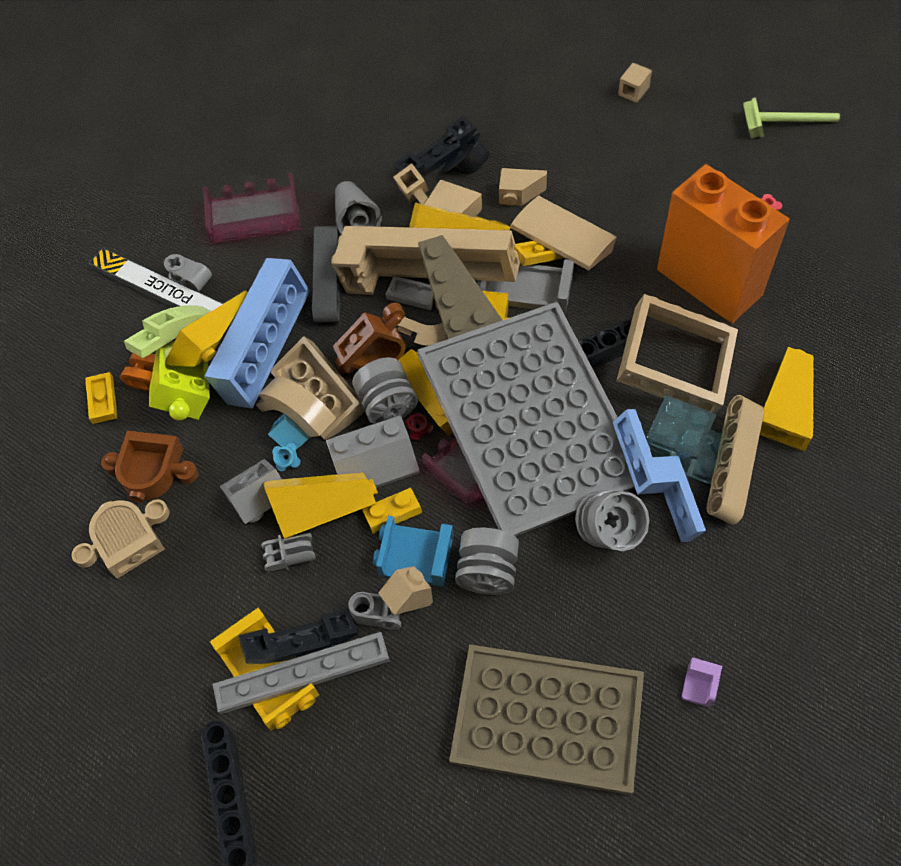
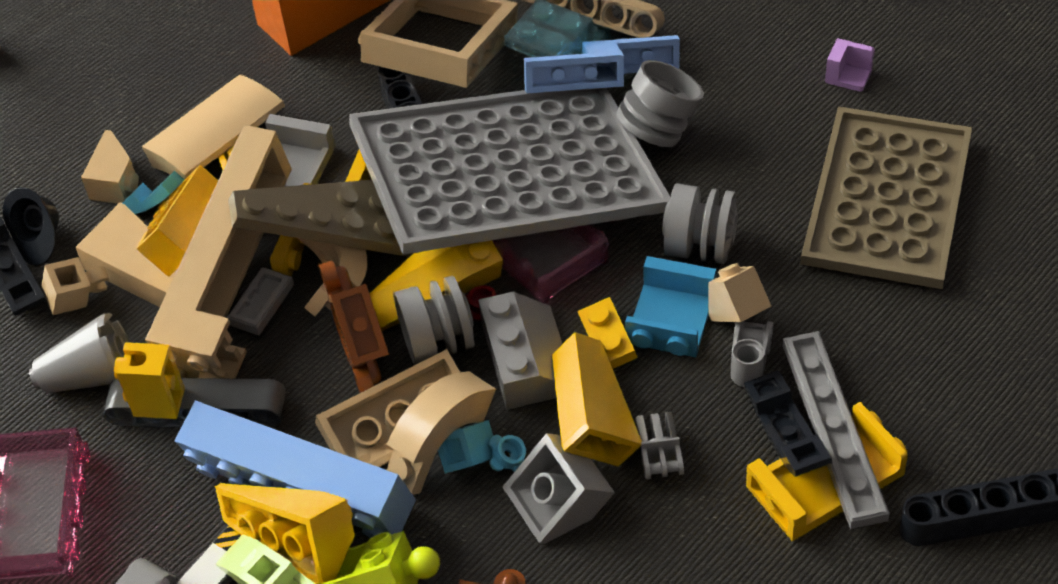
camera: 85 degrees left, 10 degrees down
none -> yellow brick [114,342,185,419]
none -> medium azure slope [122,171,184,214]

